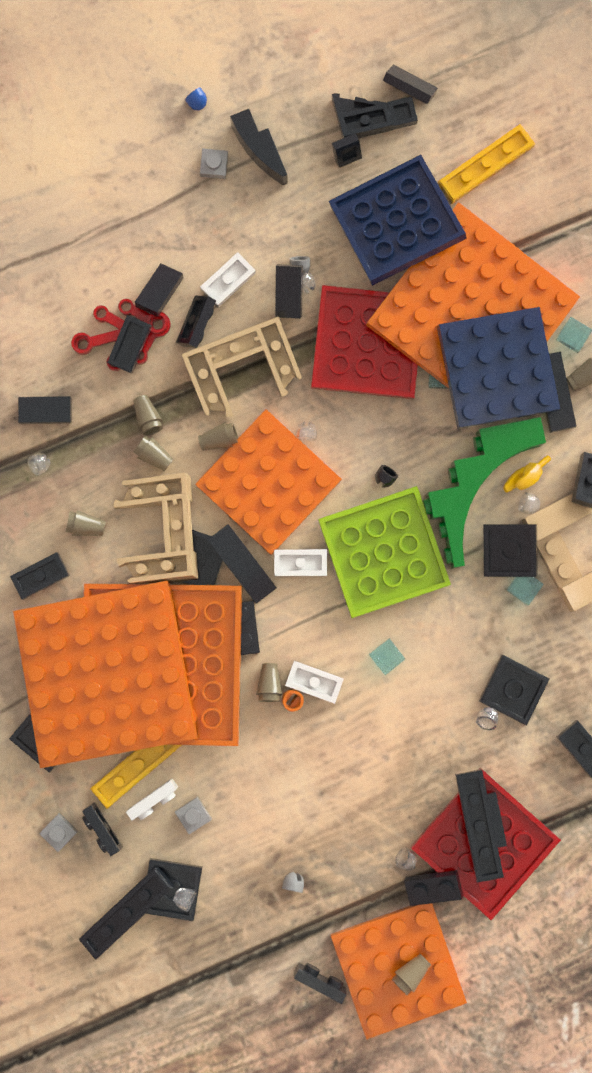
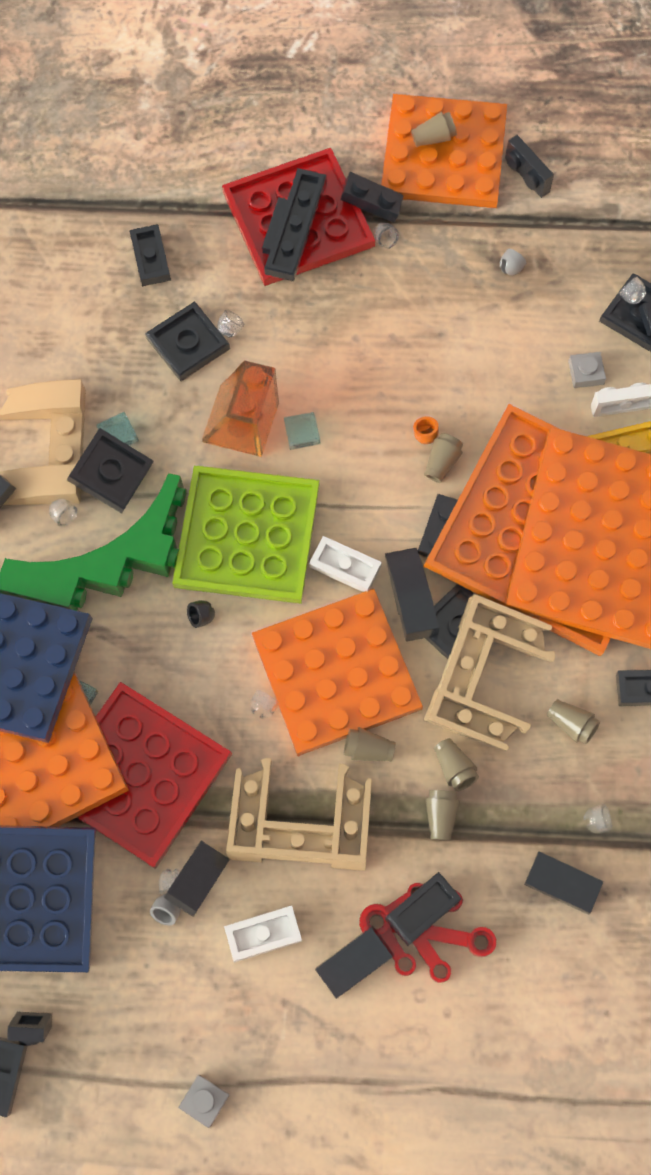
camera: 145 degrees left, 15 degrees down
black plate [176,295,216,348] -> none
black slope [230,109,288,185] -> none
white plate [285,661,344,704] -> none
yellow hand [503,455,551,493] -> none
none -> clear orange slope [202,360,279,457]

